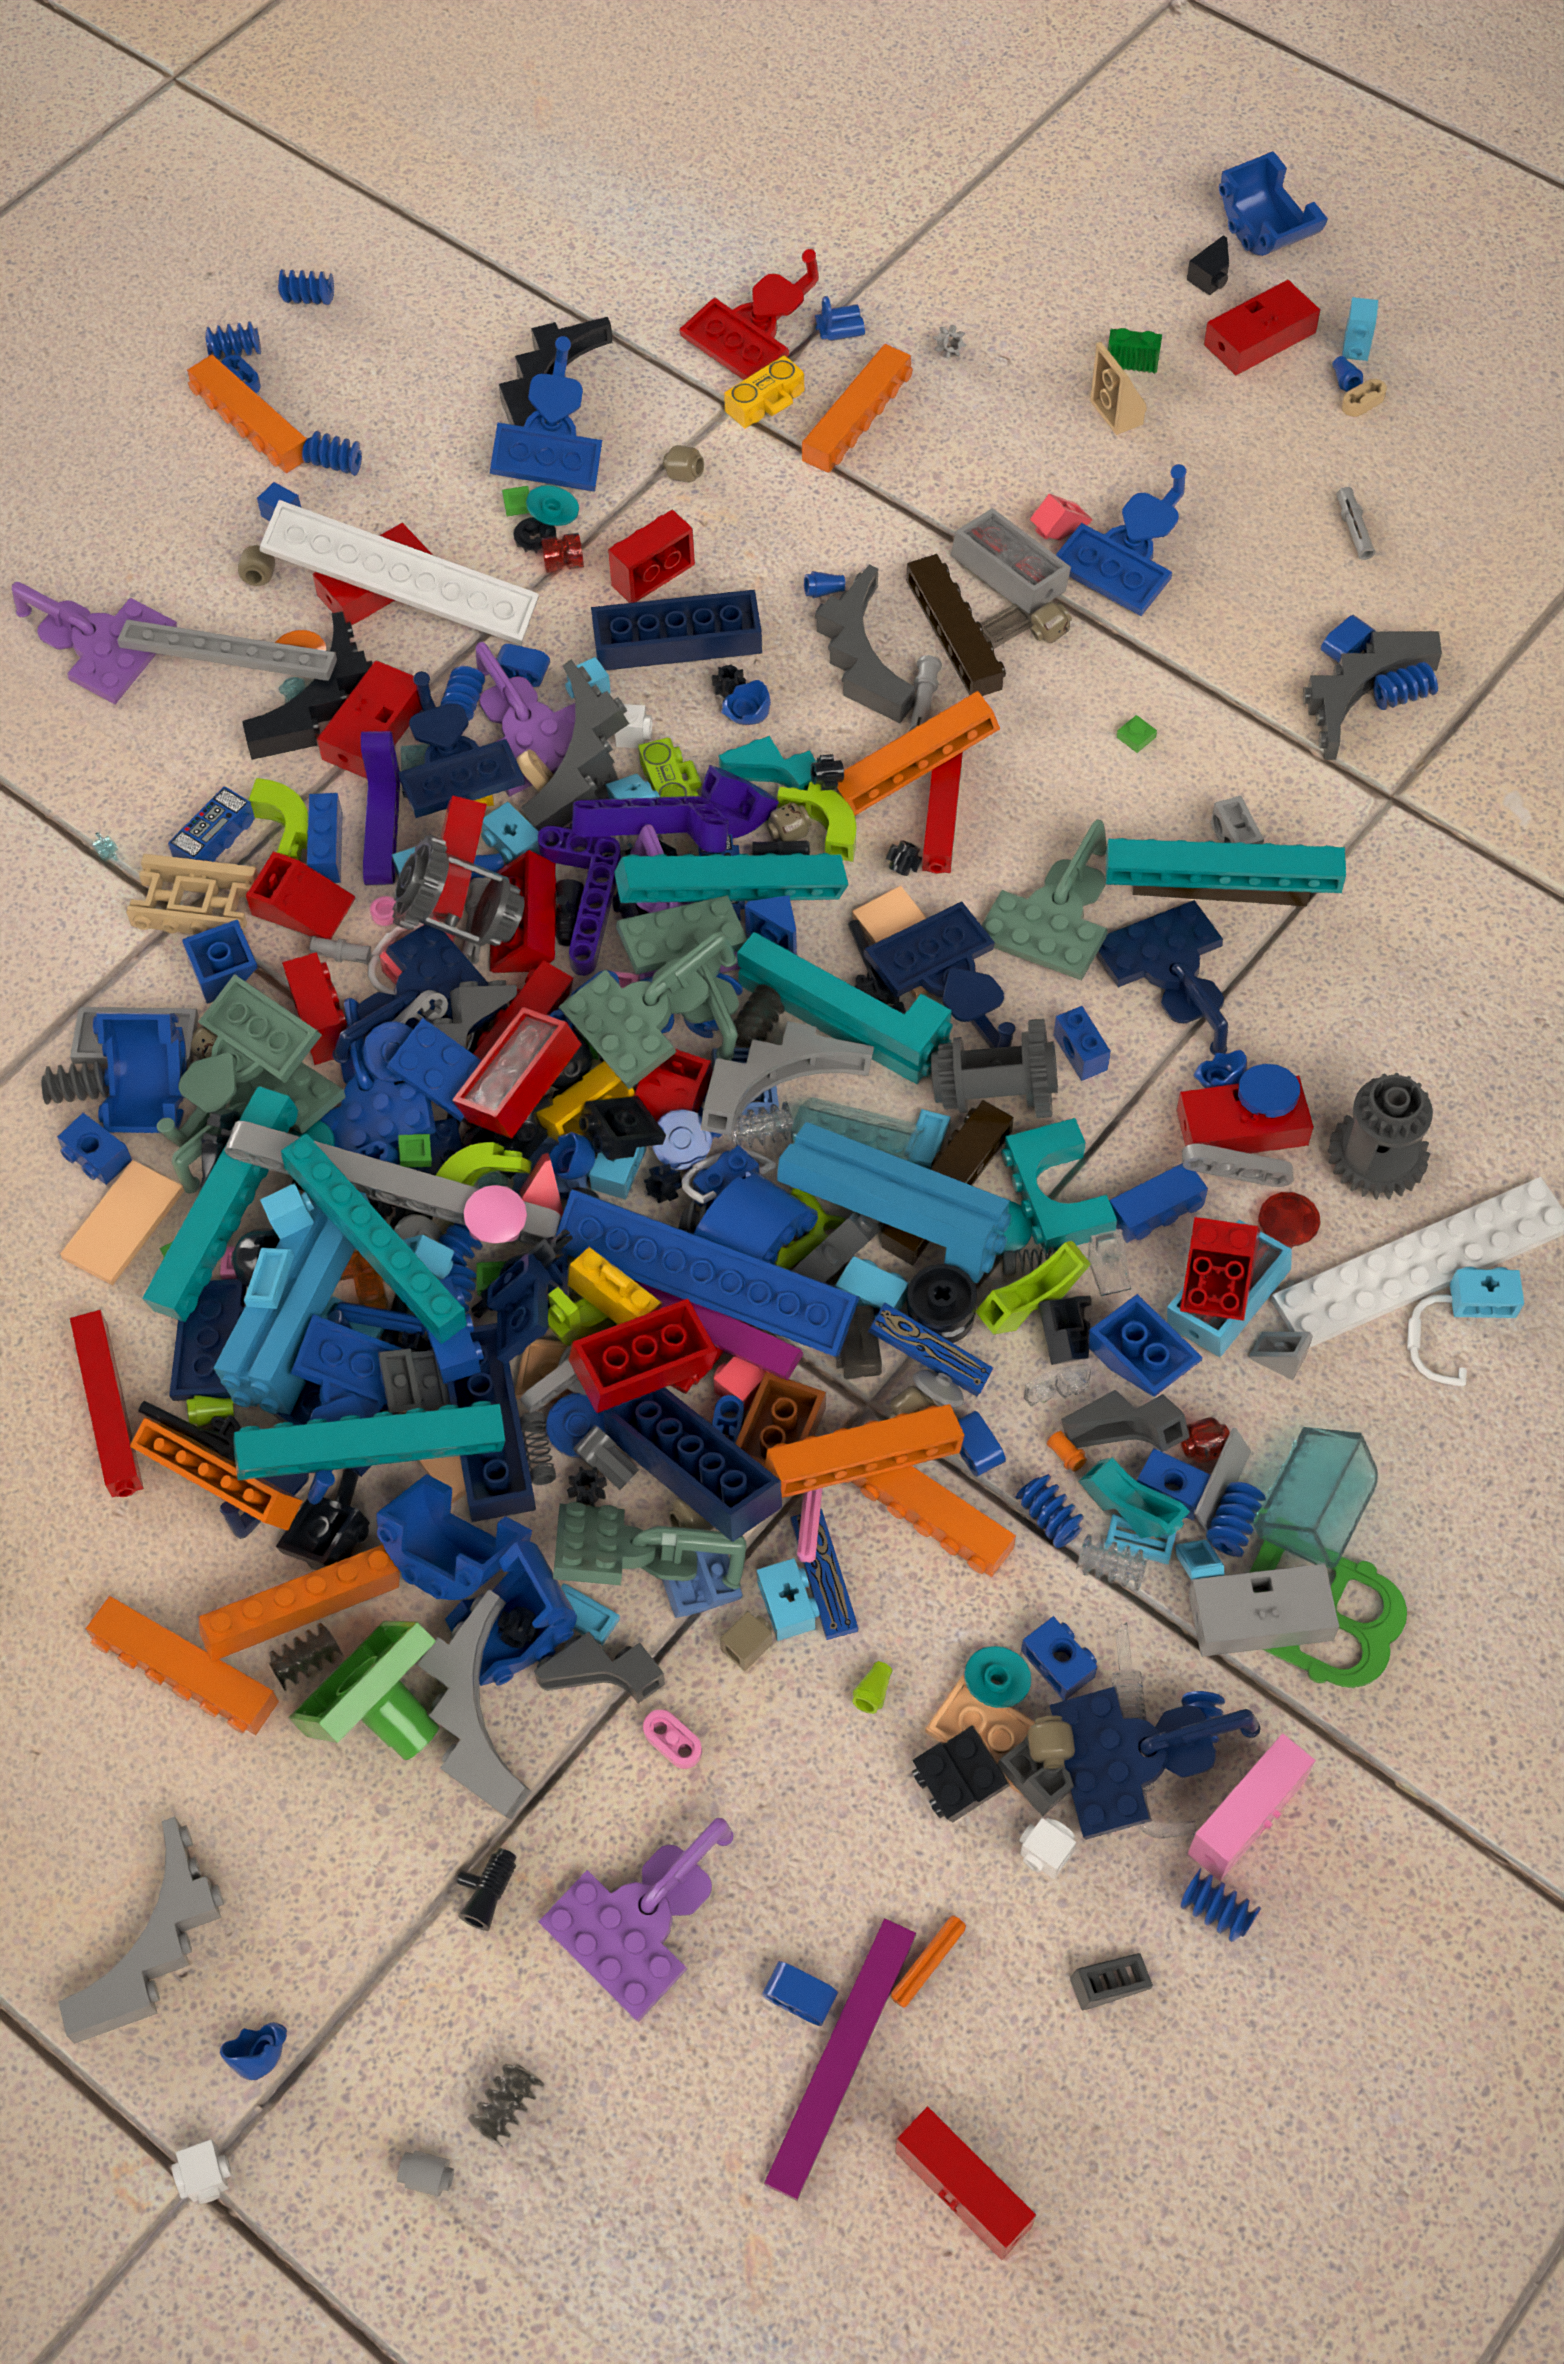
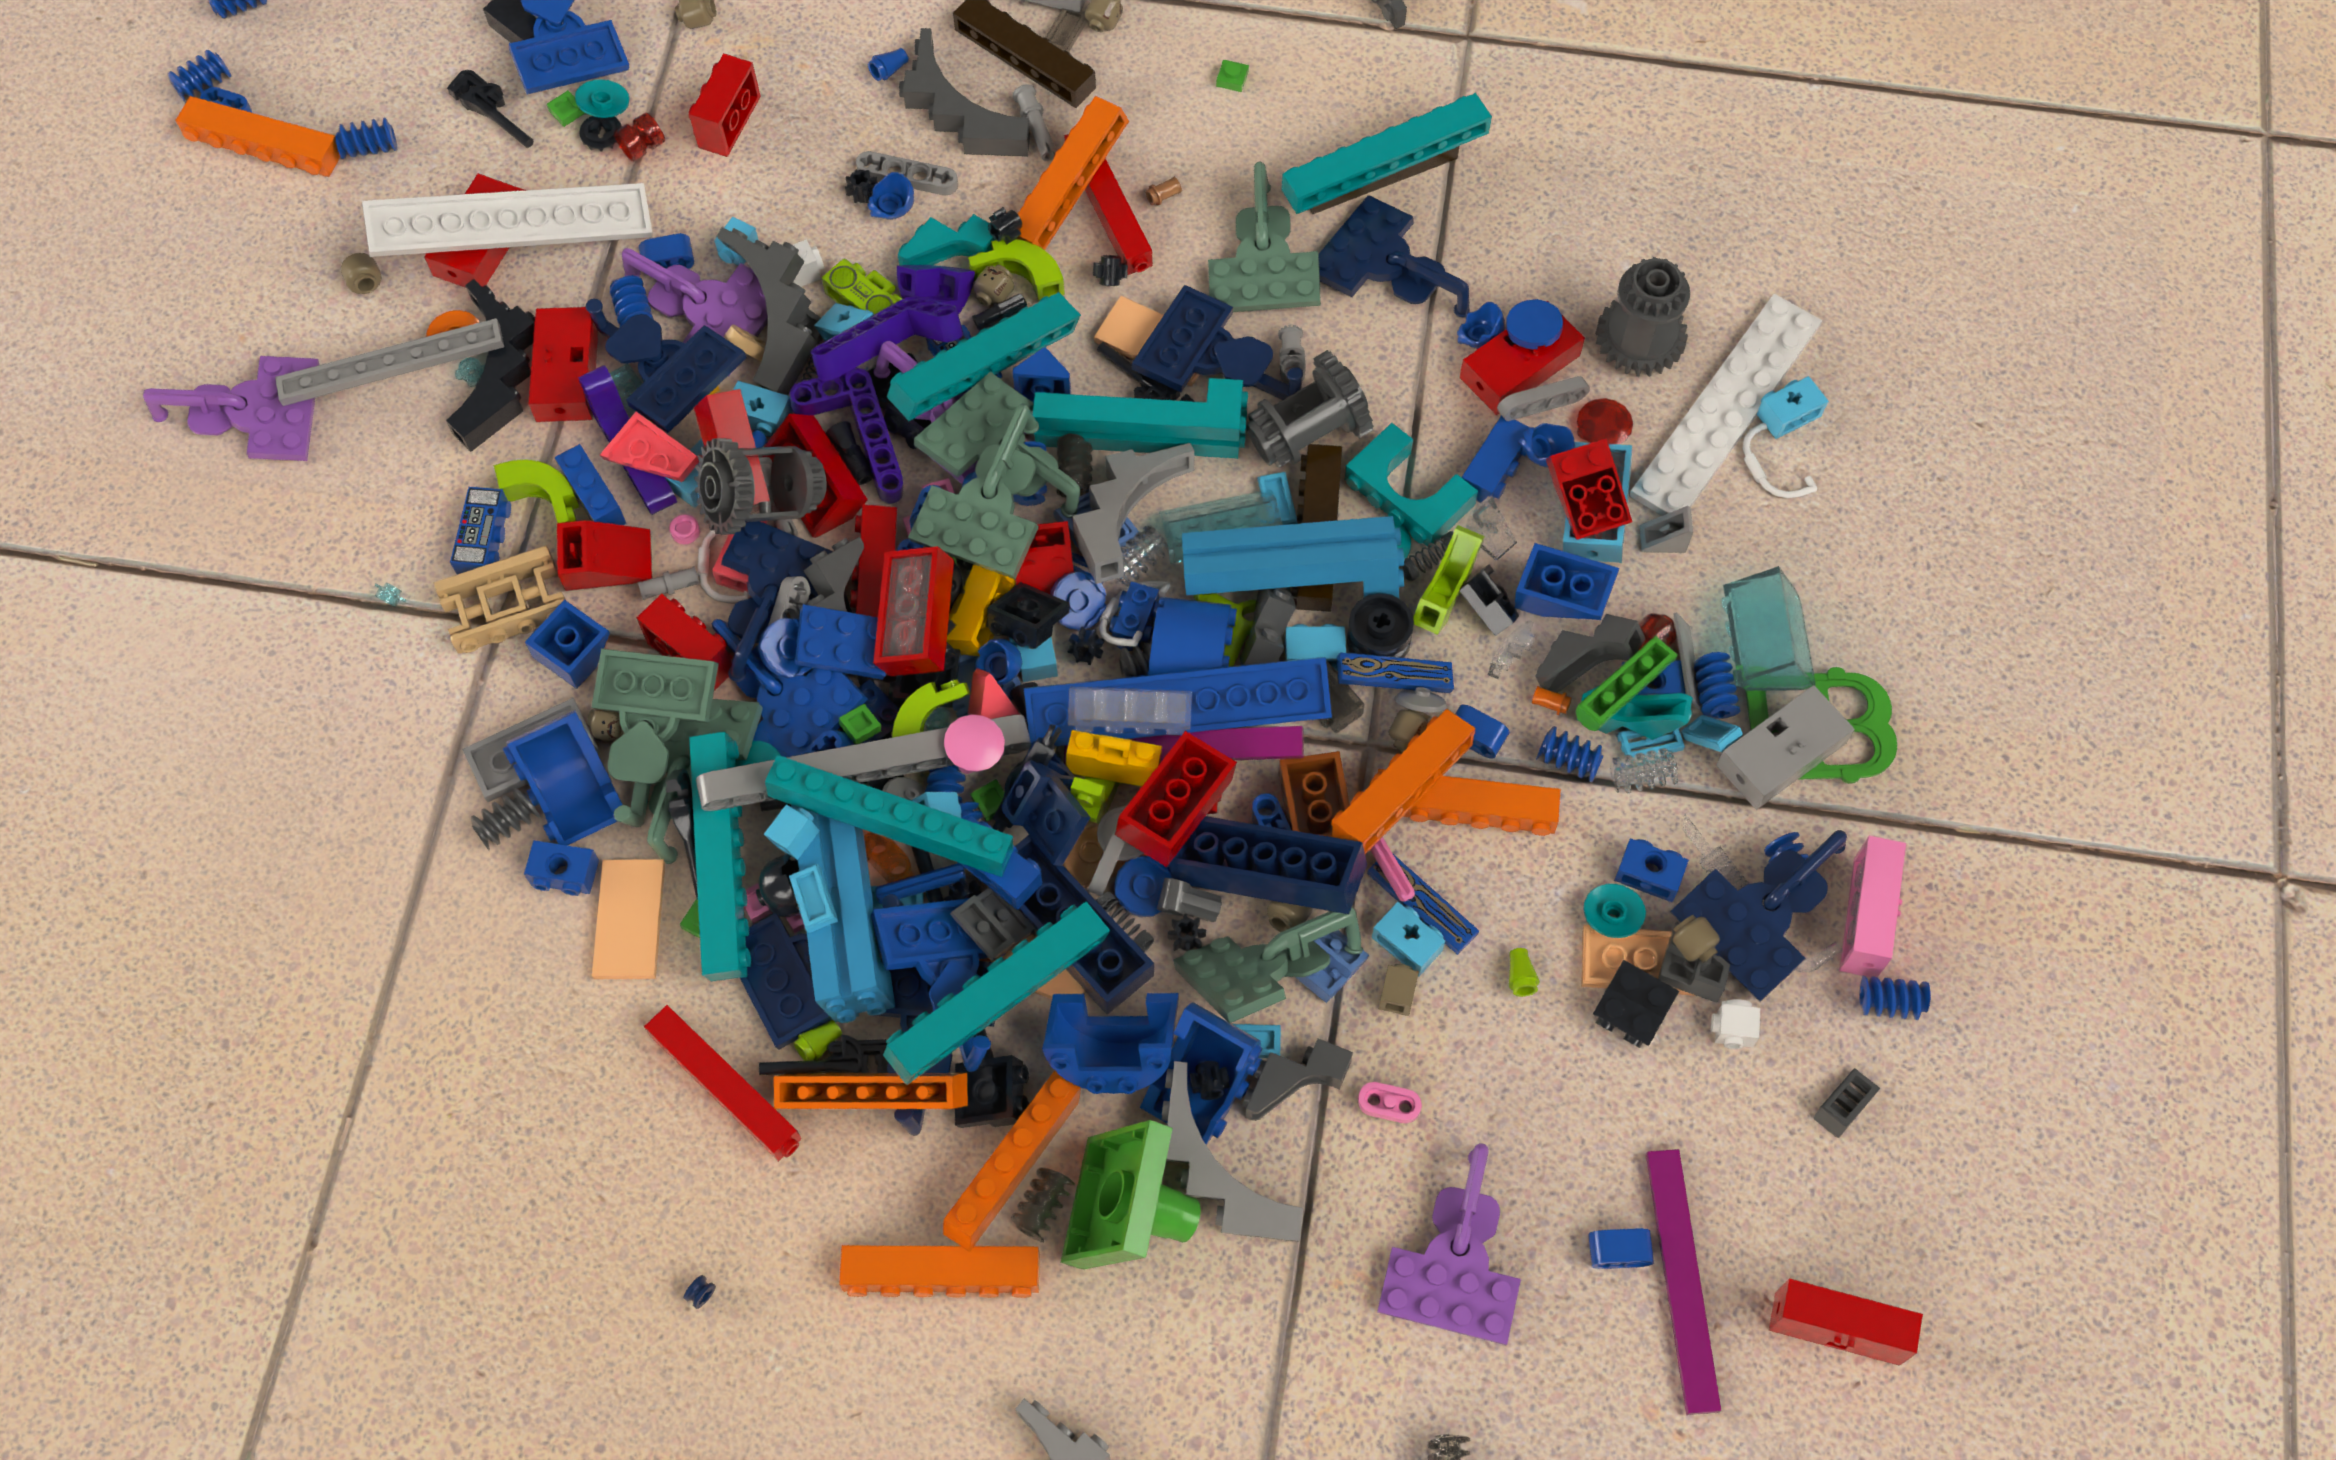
camera: 30 degrees left, 5 degrees up
blue brick [257,482,301,521] -> none
black piece [457,1848,517,1931] -> none
dark blue brick [591,589,762,671] -> none
coral slope [713,1356,770,1413] -> none
orange axle [891,1915,966,2008] -> none
blue brick [1053,1006,1111,1081] -> none
light grey brick [1211,795,1264,844] -> none
none -> black piece [447,70,534,148]
none -> coral wing [600,412,699,482]
none -> light grey beam [856,151,958,195]
none -> clear brick [1068,686,1192,735]
none -> medium nougat pin [1145,176,1182,205]
none -> light grey connector [1278,325,1306,384]
none -> blue hair [1518,423,1575,467]
none -> bright green brick [1576,636,1678,731]

